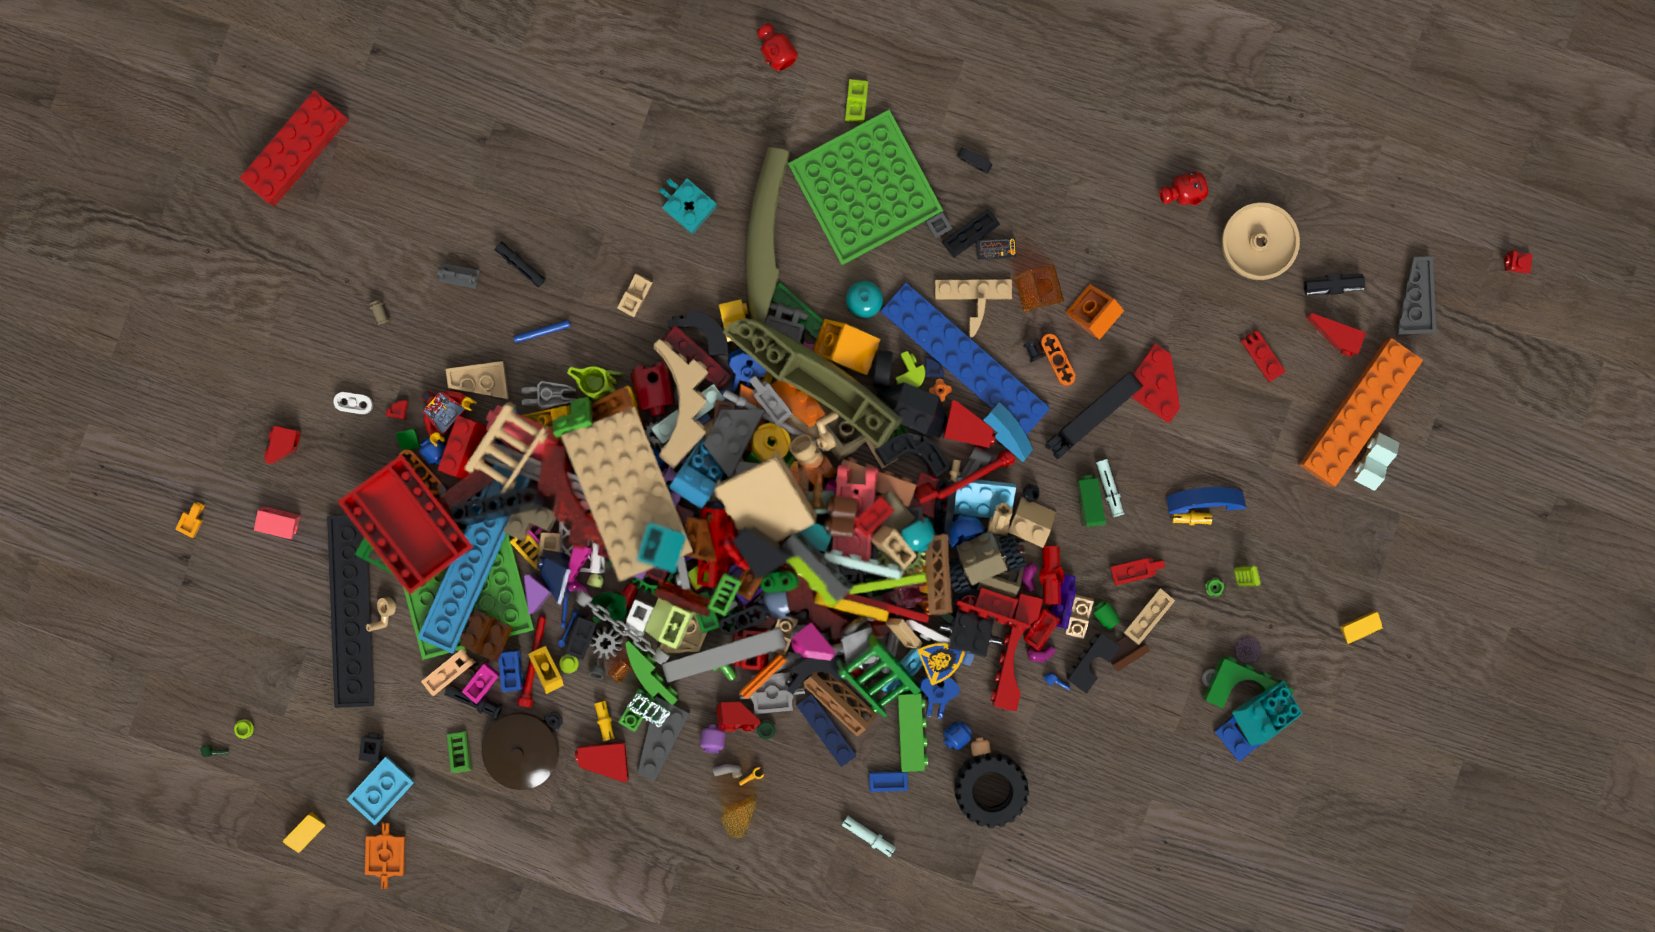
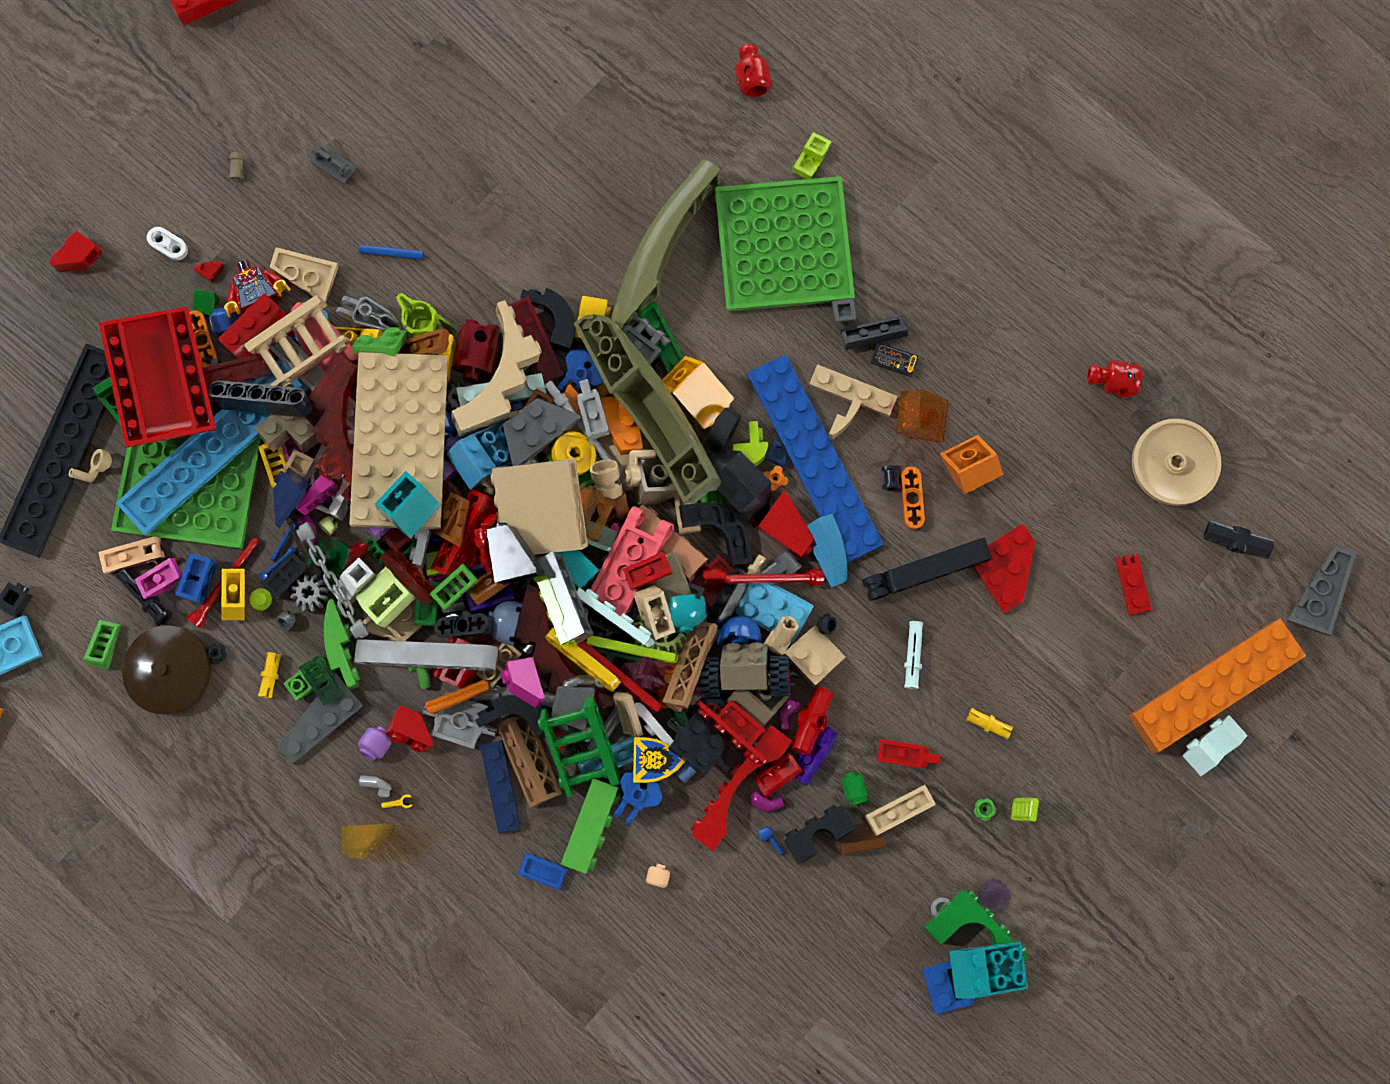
camera: 25 degrees right, 10 degrees down
coral hinge [254,506,301,539] -> none
reddish brown plate [460,610,513,662] -> none
black pin [494,241,546,288] -> none
medium lavender slope [524,573,552,614] -> none
red slope [575,741,629,782] -> none
clear orange bush [608,658,633,684] -> none
tan slope [617,273,653,317] -> none
teal hinge [658,179,718,235] -> none
dark green plate [757,720,776,739] -> none
green plate [760,571,799,593] -> none
reddish brown brick [824,495,857,538] -> none
light aqua pin [841,815,896,857] -> none
teal cylinder [845,280,883,319] -> none
blue head [943,721,972,750] -> none
black tyre [954,751,1029,828] -> none
black beam [956,147,993,174] -> none
tan slope [1065,594,1094,639] -> none
green slope [1077,475,1106,527] -> none
blue slope [1166,487,1246,514] -> none
red slope [1306,313,1366,357] -> none
yellow slope [1339,611,1383,644] -> none

